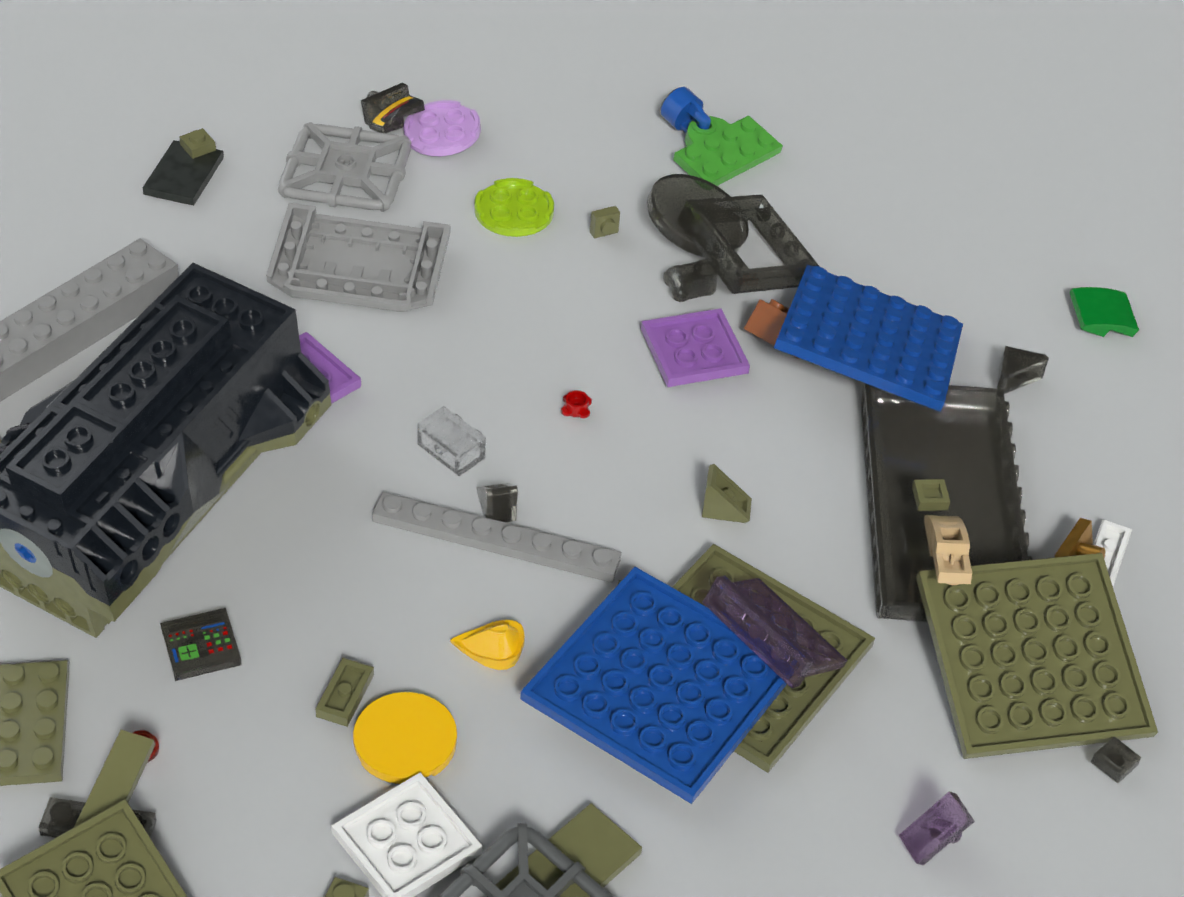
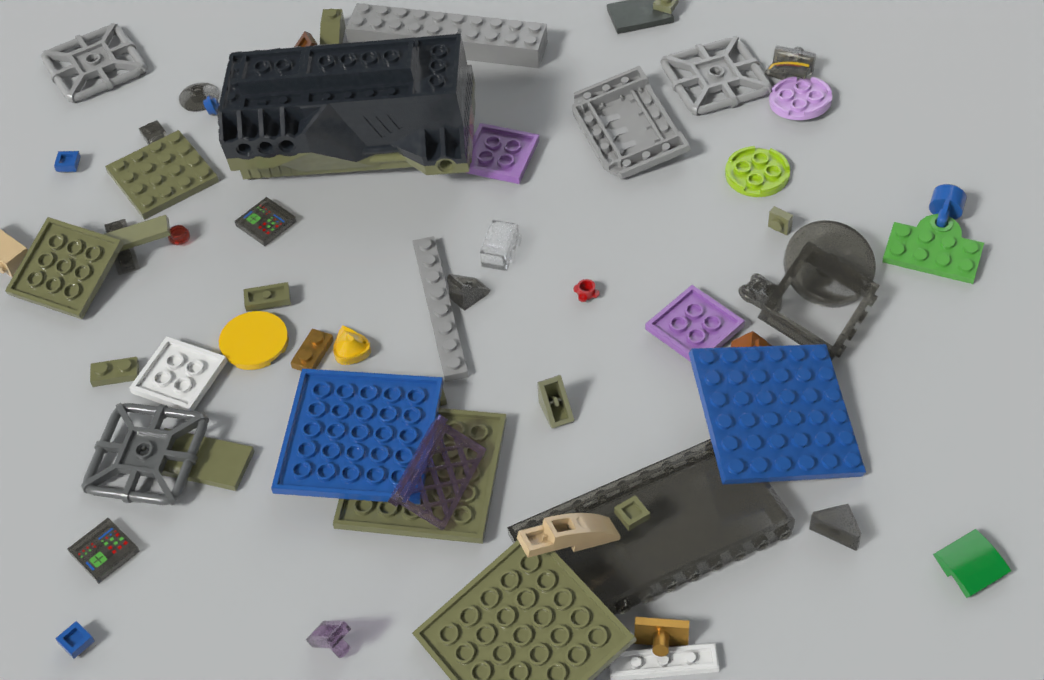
camera: 70 degrees right, 5 degrees up
none -> pearl gold plate [290,328,334,371]

